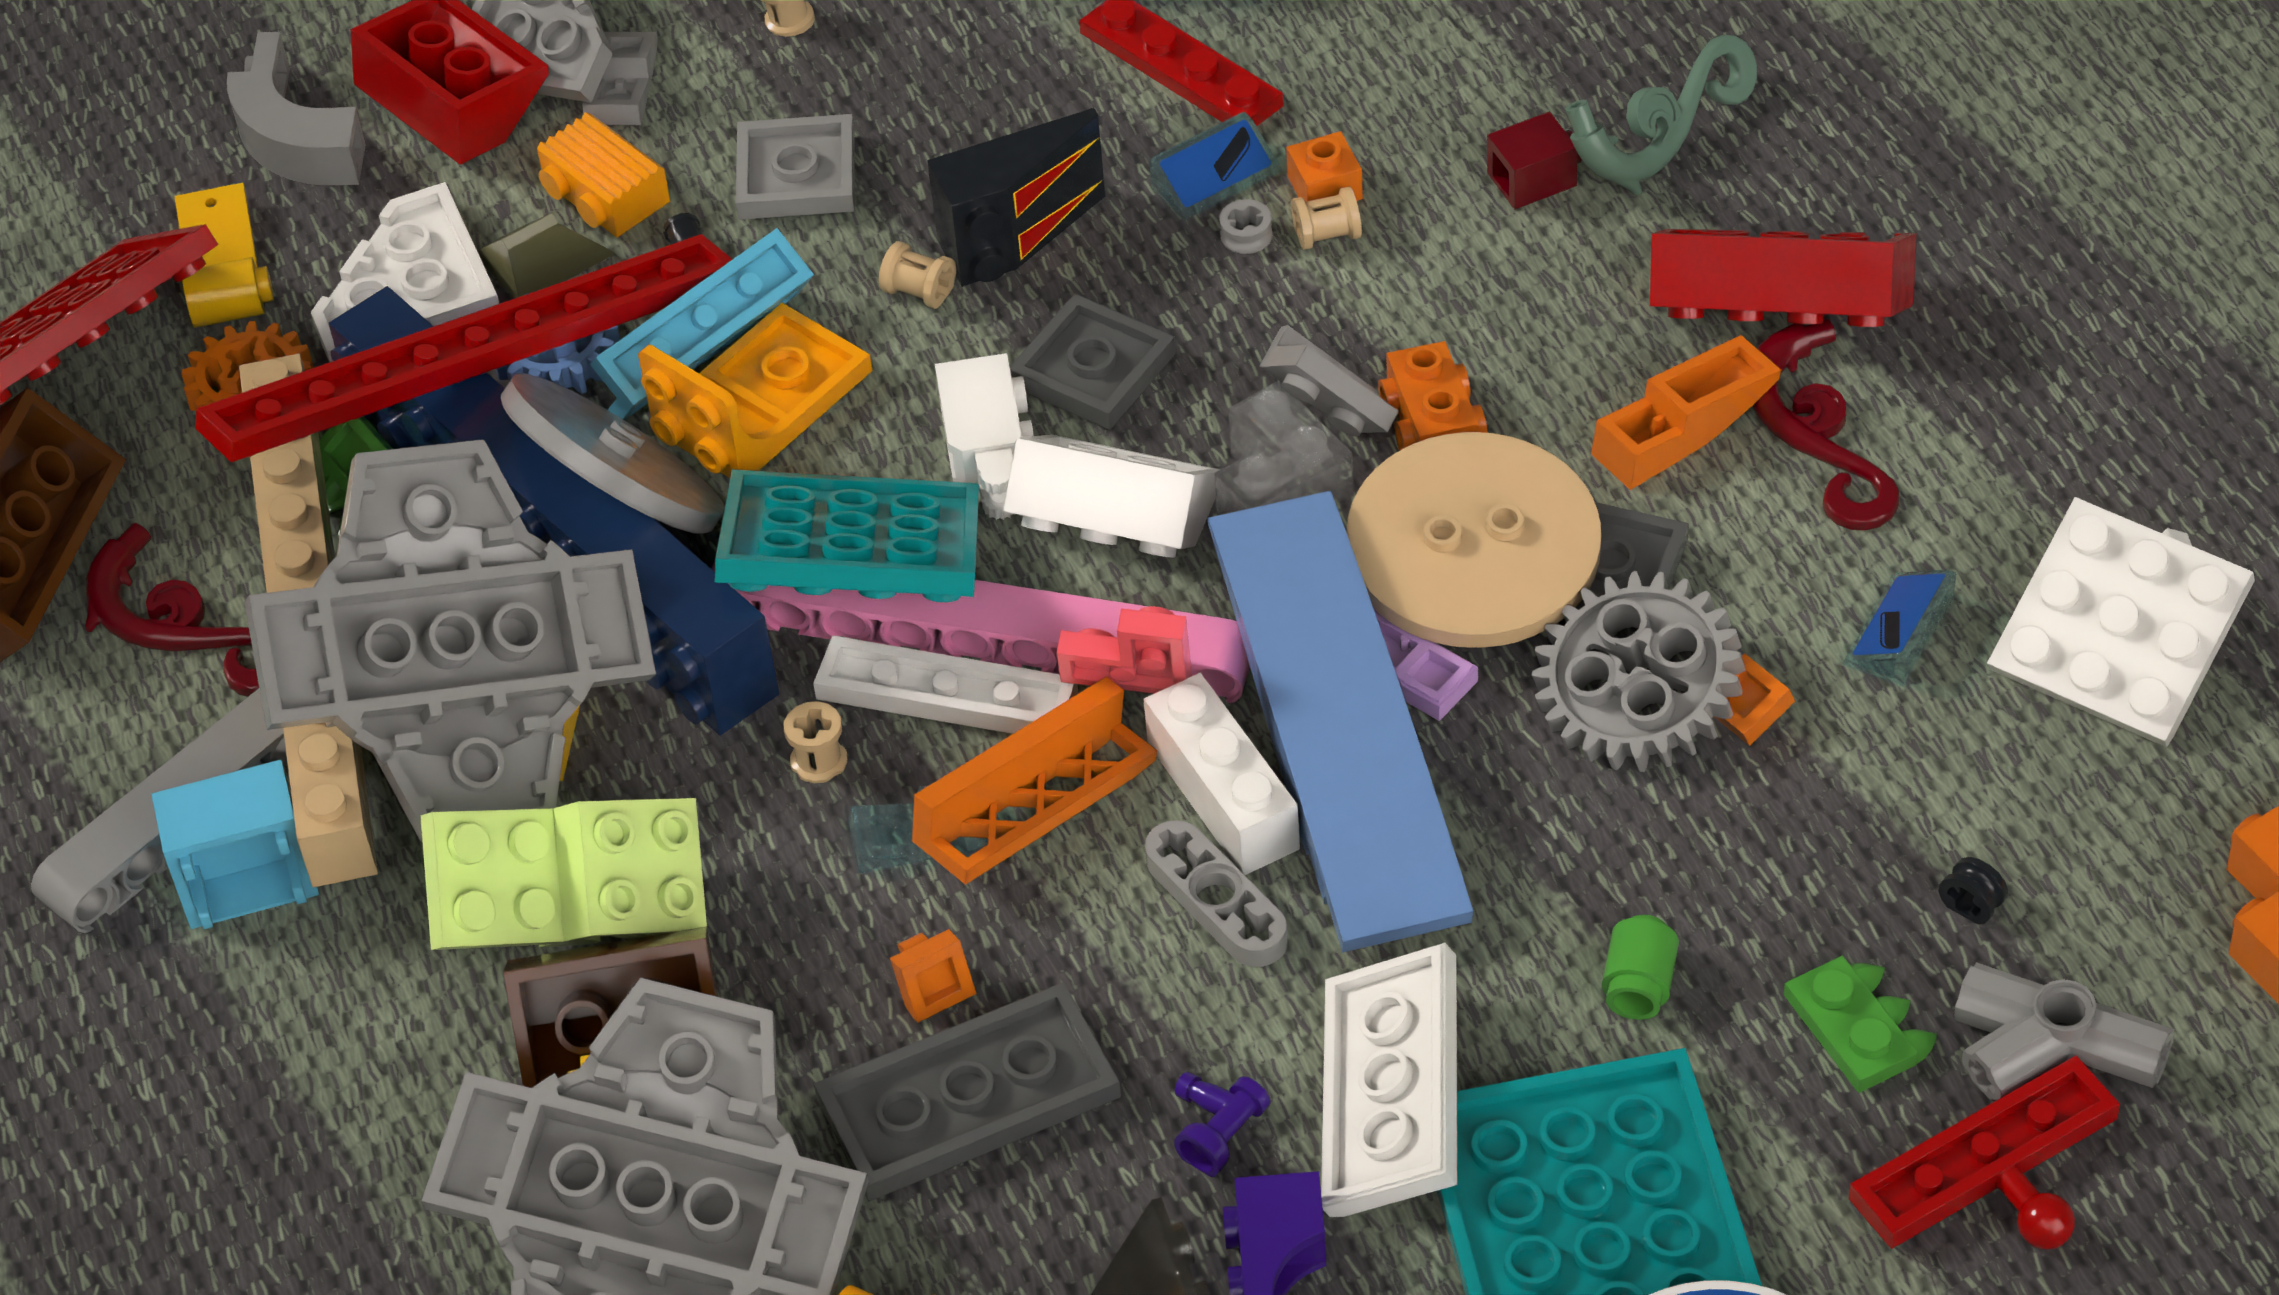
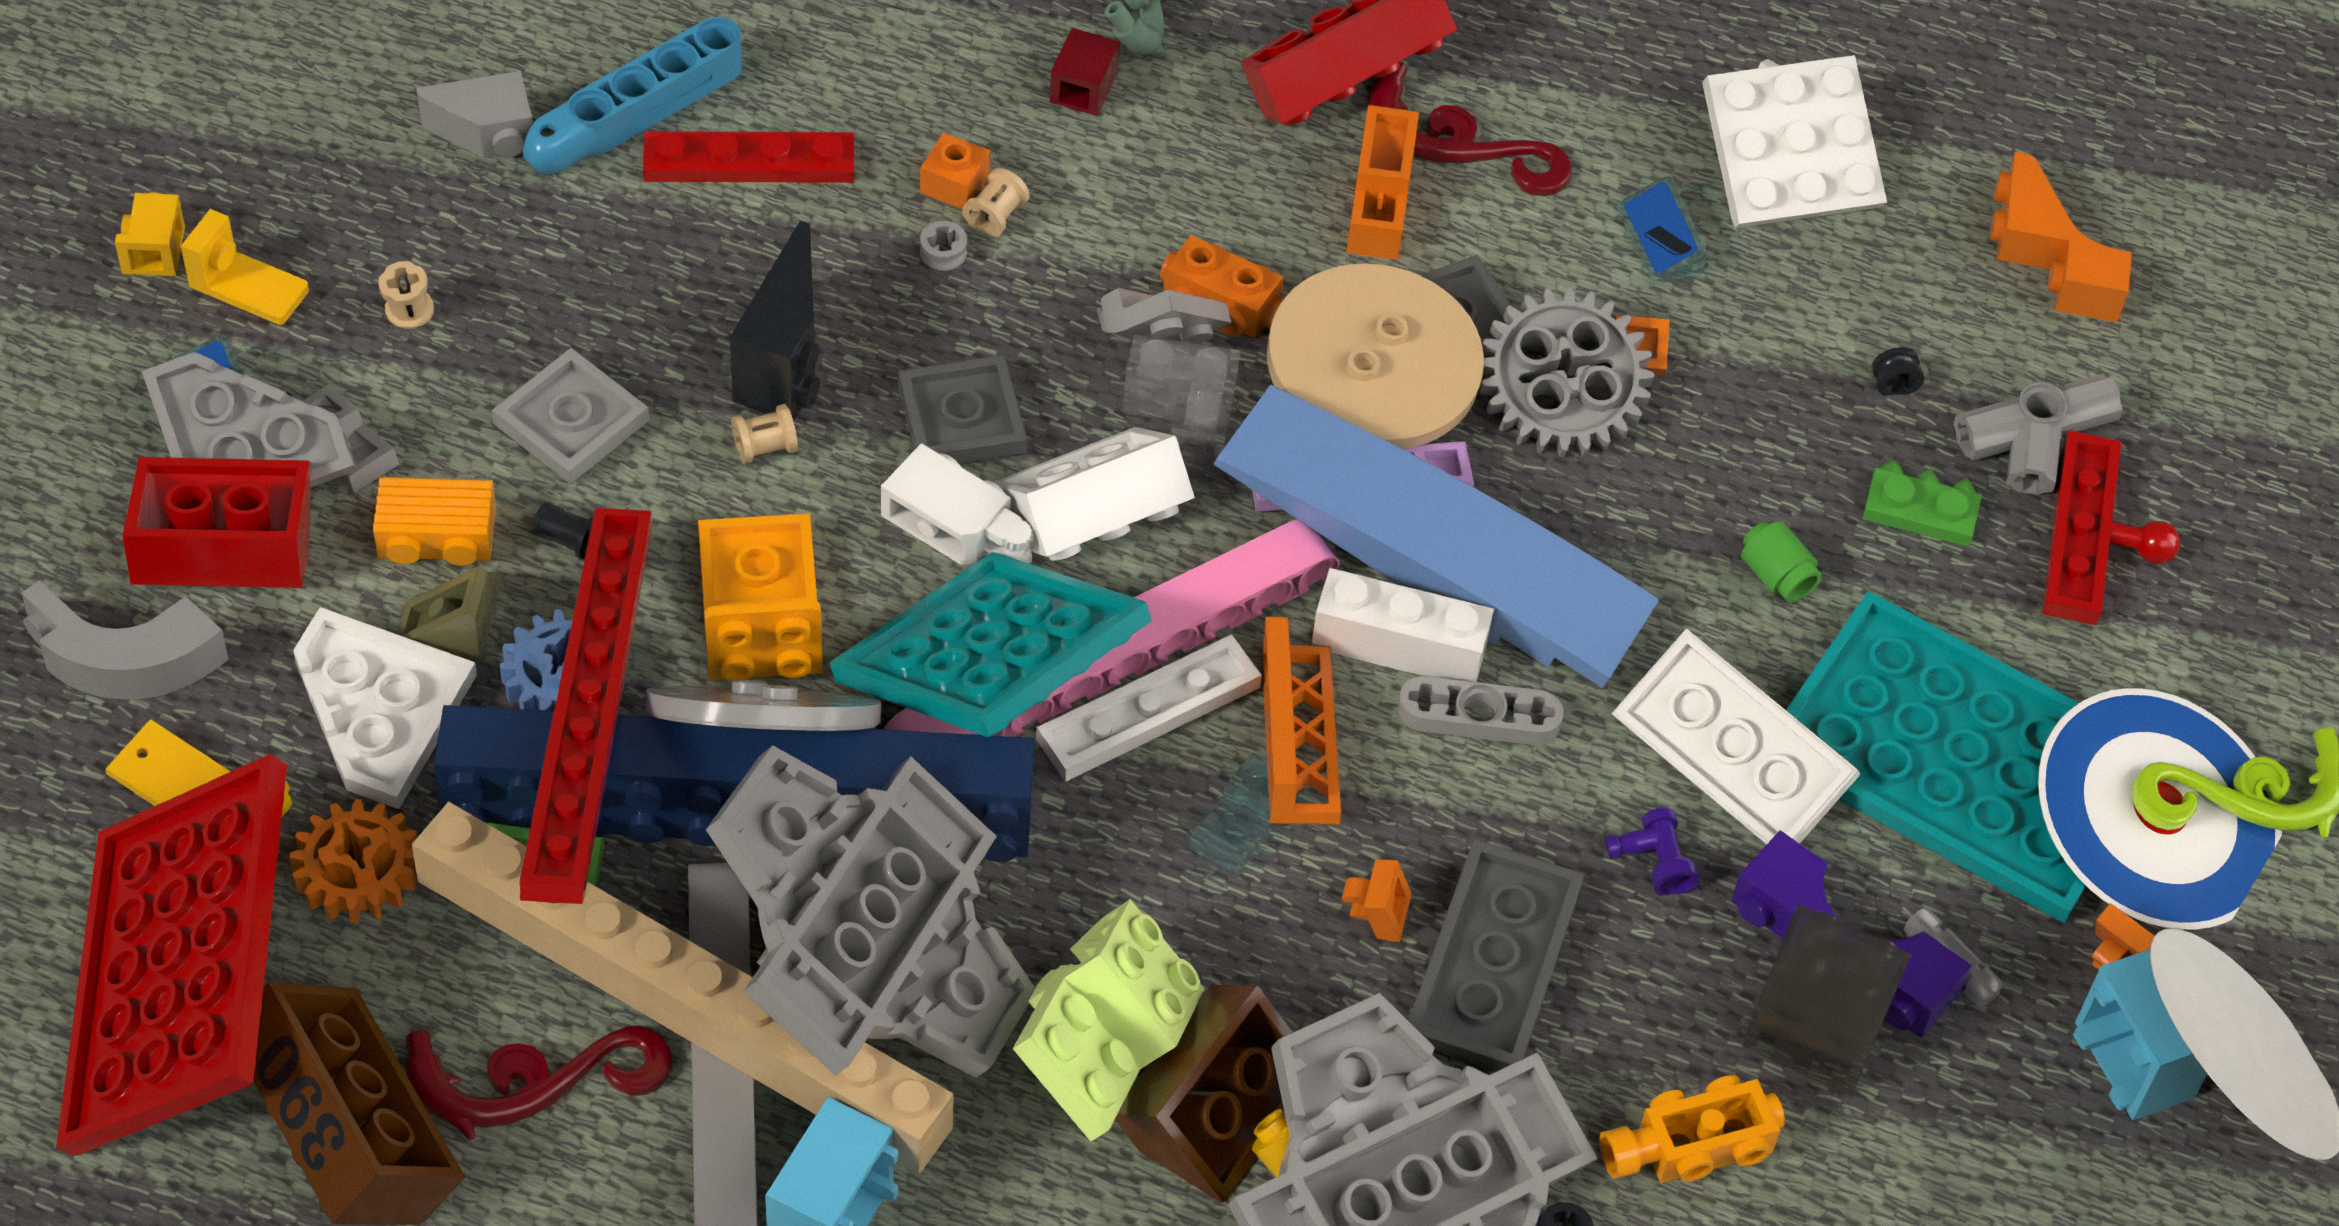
camera: 55 degrees left, 5 degrees up
medium azure fence [590,228,814,420] -> none
tan bush [784,701,847,783] -> none
coral plate [1056,606,1192,694] -> none
slope [1150,112,1281,221] -> none

